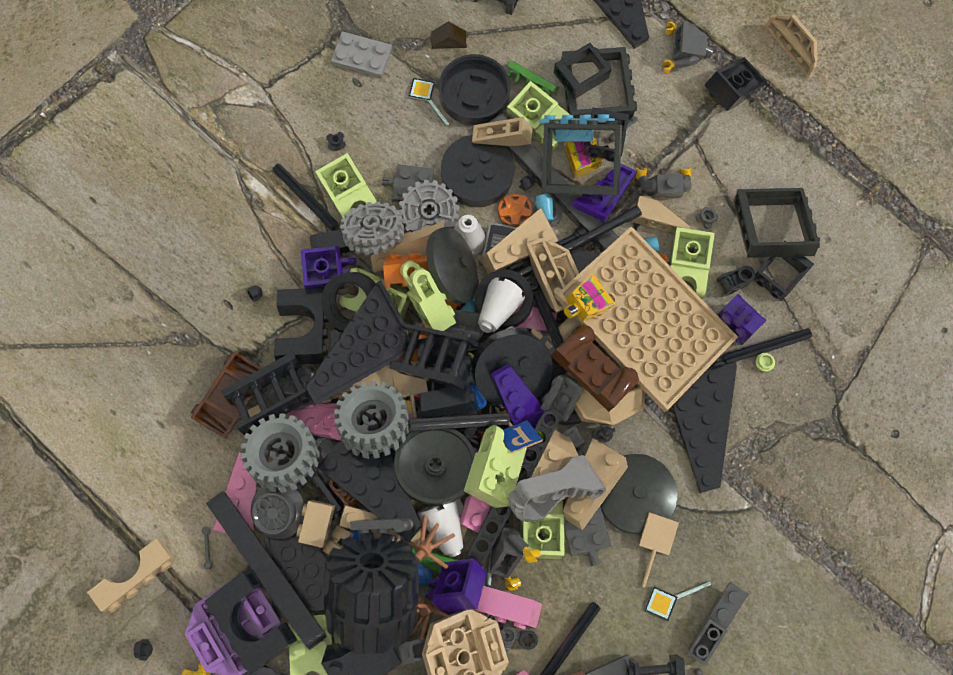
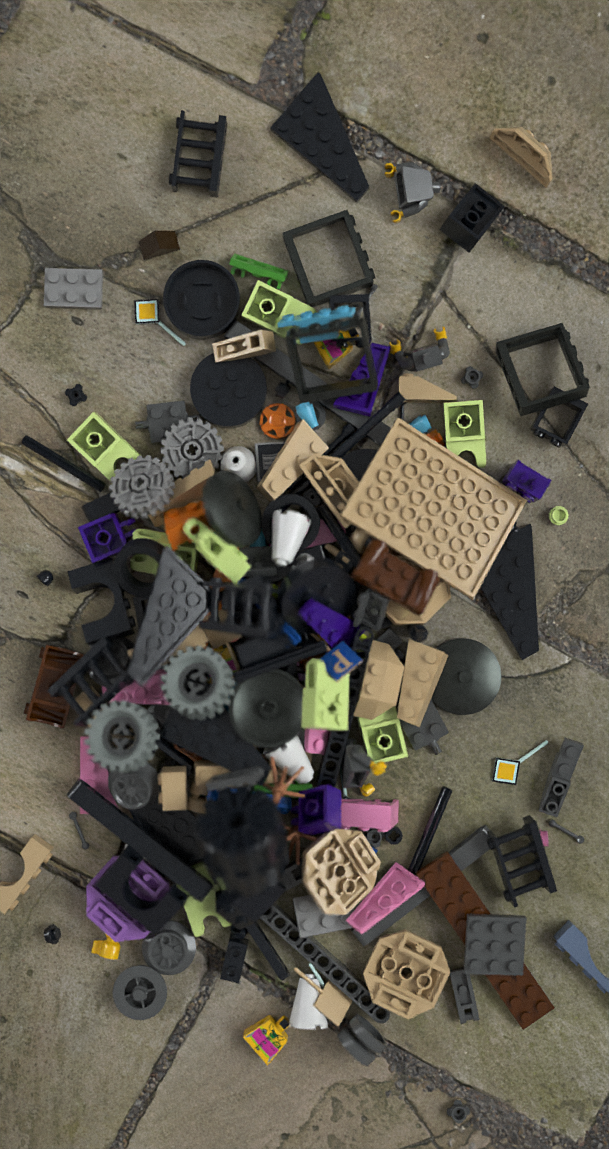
camera: 15 degrees left, 15 degrees up
light grey arm [508,455,606,522] -> none
black window [553,42,611,99] -> none
torso [564,273,615,321] -> none
tan piece [639,512,679,588] -> none
black piece [716,266,755,296] -> none
black axle [723,328,813,364] -> none

